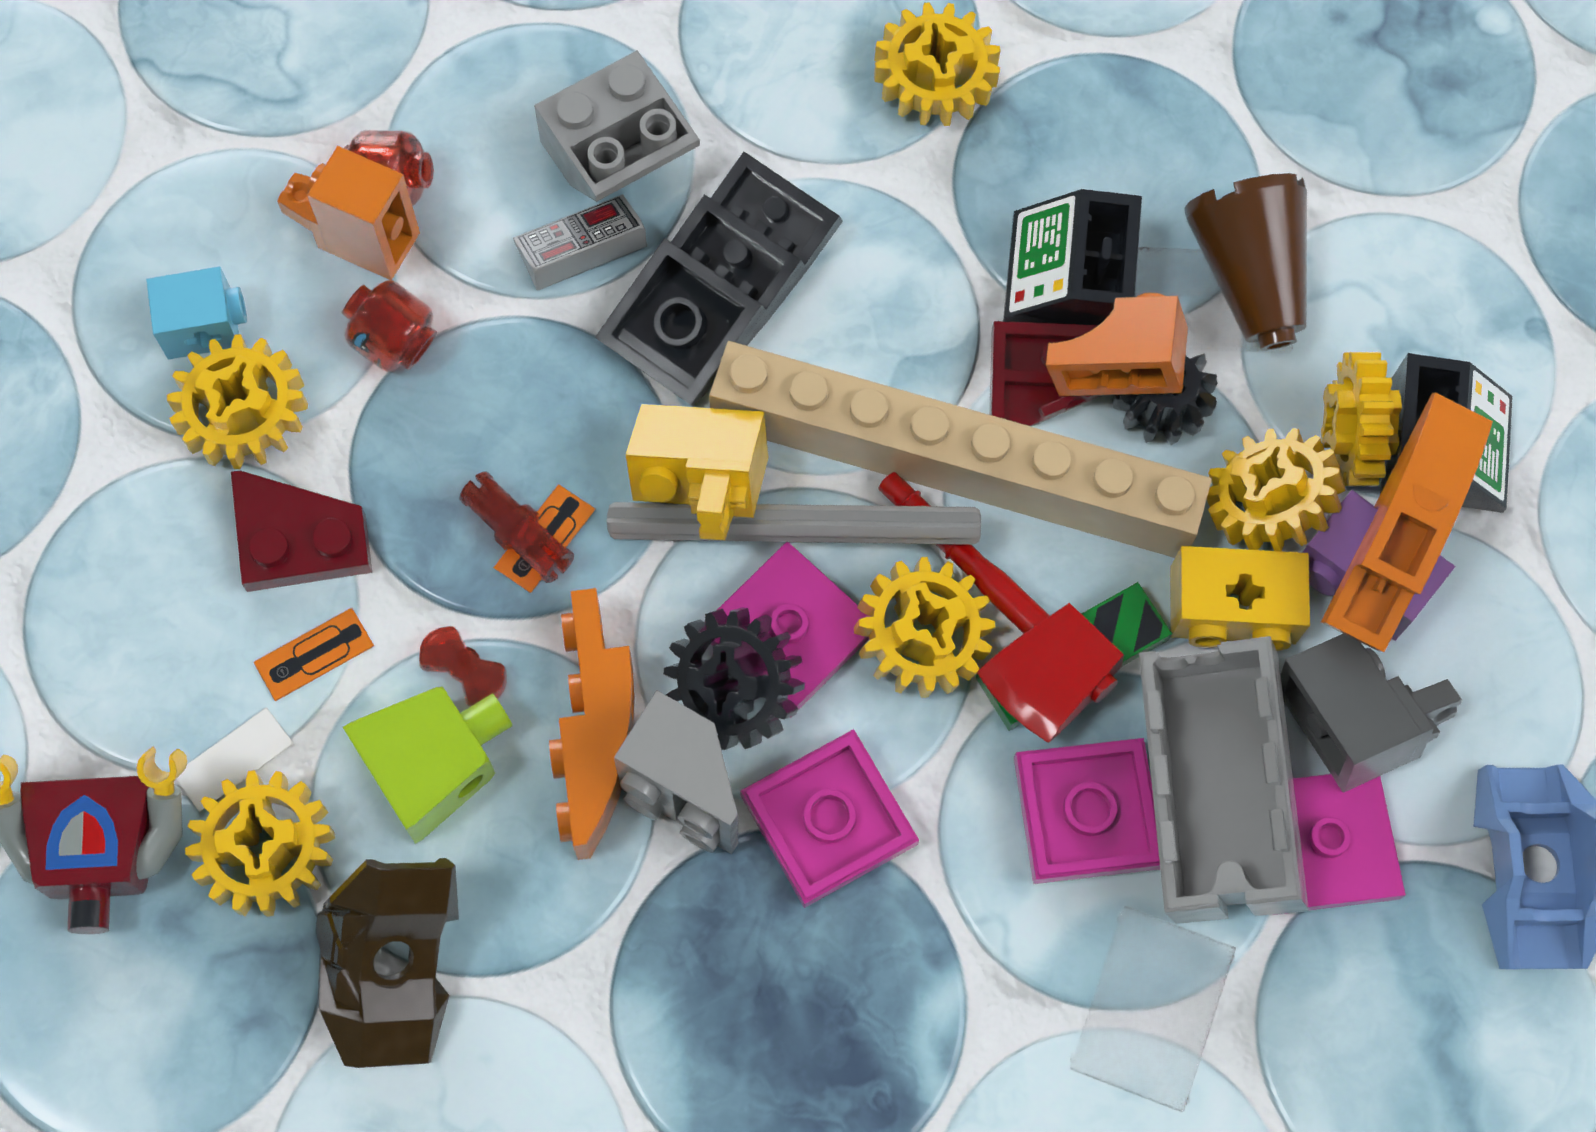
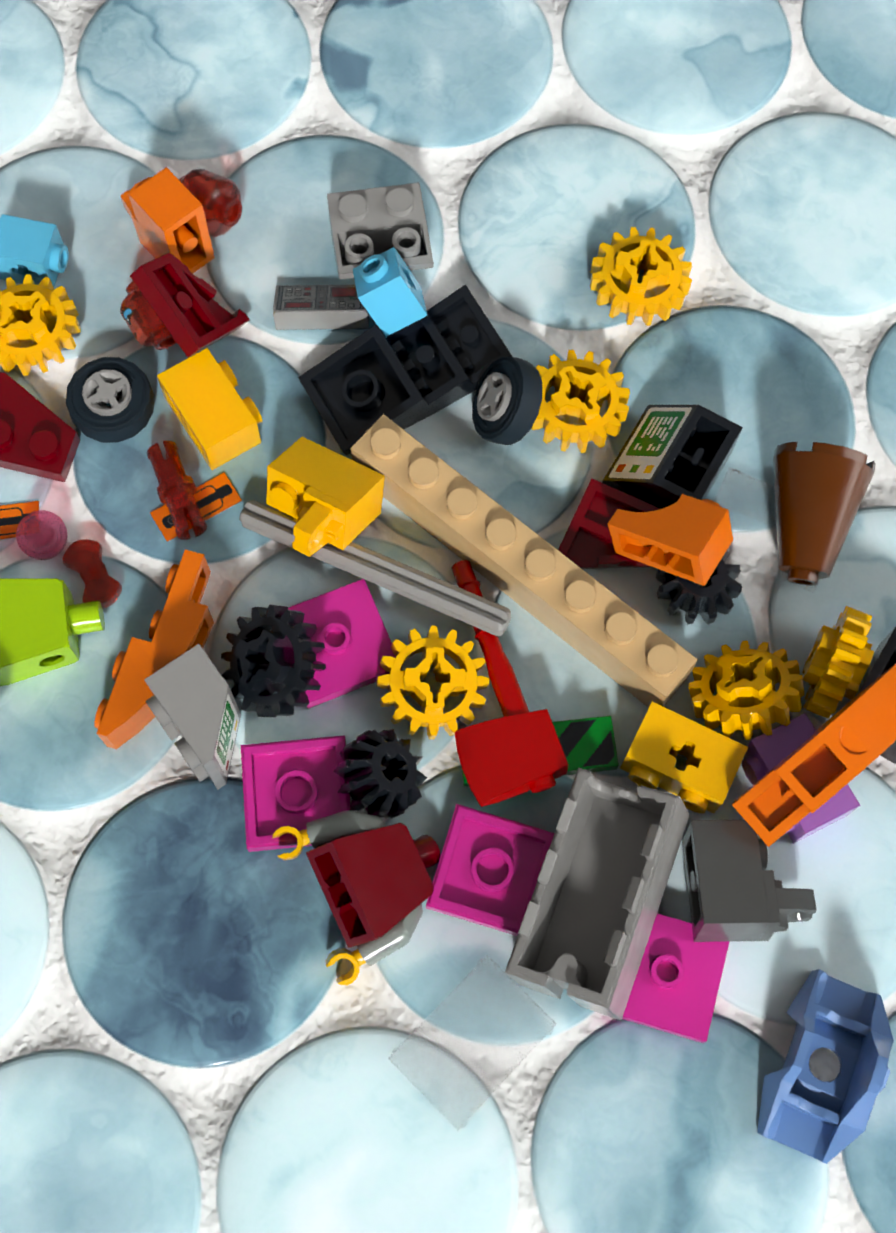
camera: 25 degrees right, 0 degrees up
none -> clear pink plate [16,510,68,560]
none -> black wheel [66,357,154,442]
none -> dark red wing [130,252,250,358]
none -> yellow brick [157,348,263,470]
none -> dark red torso [272,810,440,985]
none -> black gear [334,729,427,819]
none -> medium azure brick [353,247,428,337]
none -> black wheel [472,357,542,445]
none -> yellow gear [531,349,630,453]

